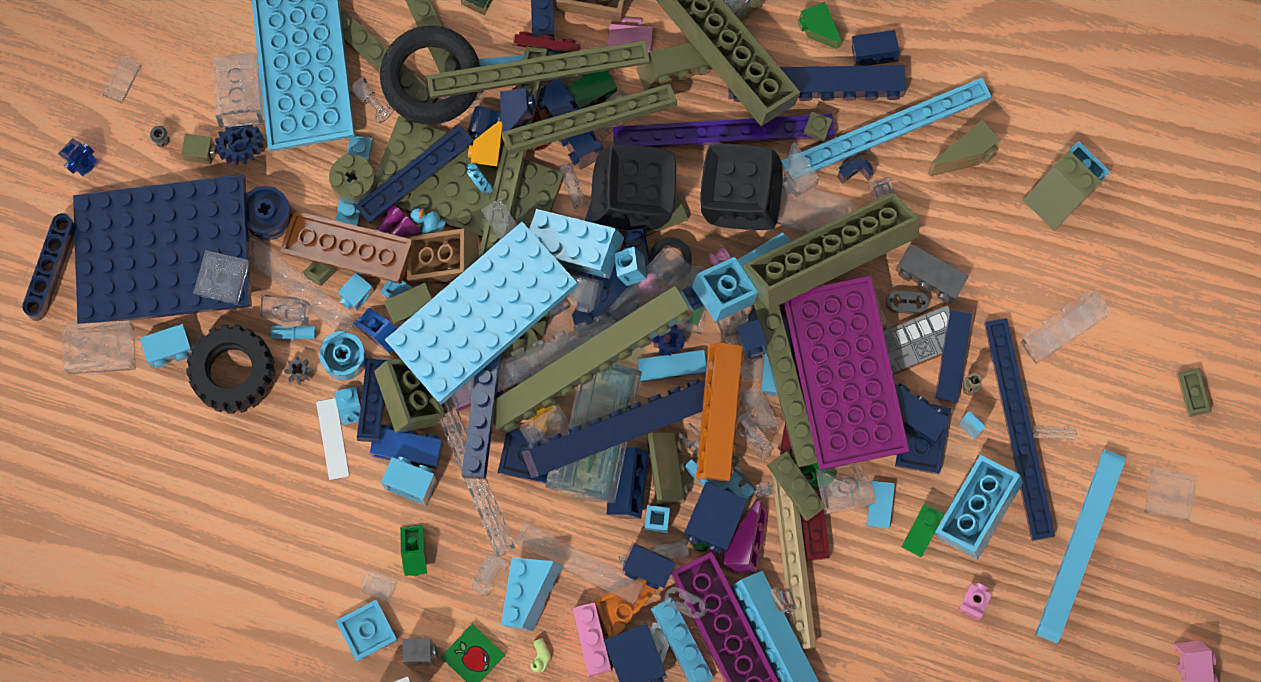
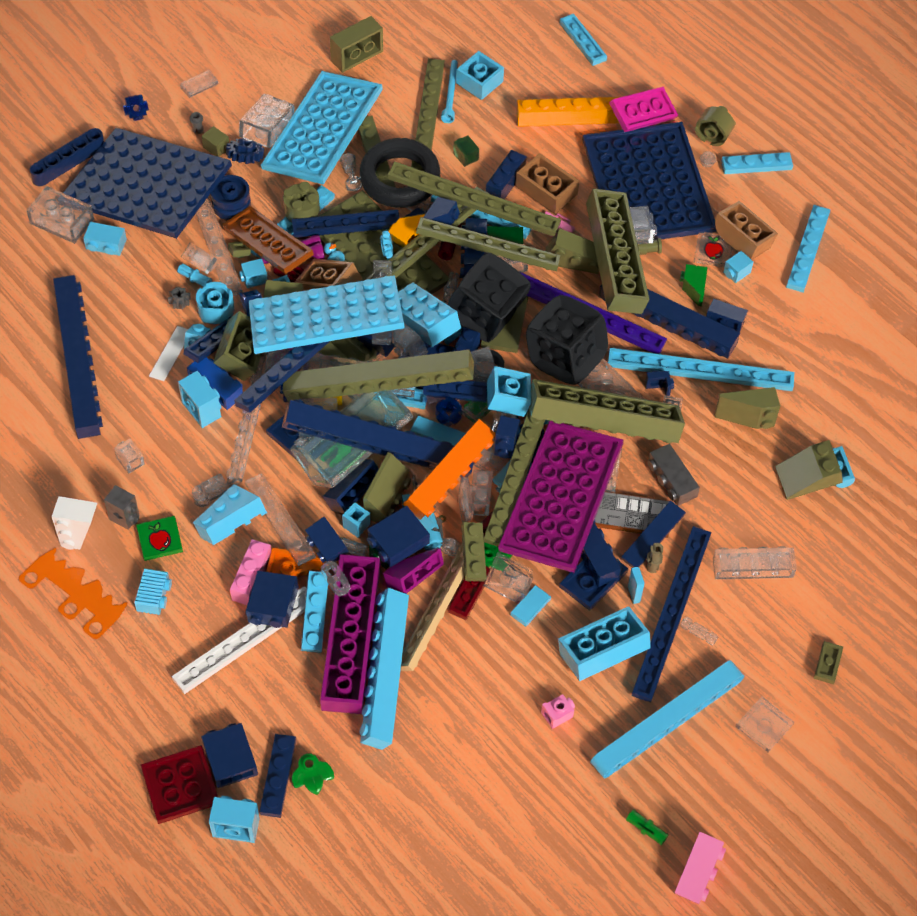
camera: 30 degrees right, 20 degrees down
black tyre [186,324,276,414] -> none
clear plate [193,250,250,305] -> none
medium azure plate [336,600,398,662] -> none
green slope [400,525,427,576] -> none
dark red plate [512,31,580,54] -> none
yellowish green arm [531,638,551,673] -> none
medium azure brick [614,246,647,286] -> none
clear tile [770,587,797,612] -> none
clear slope [783,143,819,198] -> none
olive plate [803,112,832,141] -> none
dark grey beam [886,291,929,314] -> none
green slope [901,504,944,557] -> none
none -> dark blue brick [53,275,103,439]
none -> green pin [626,809,669,845]

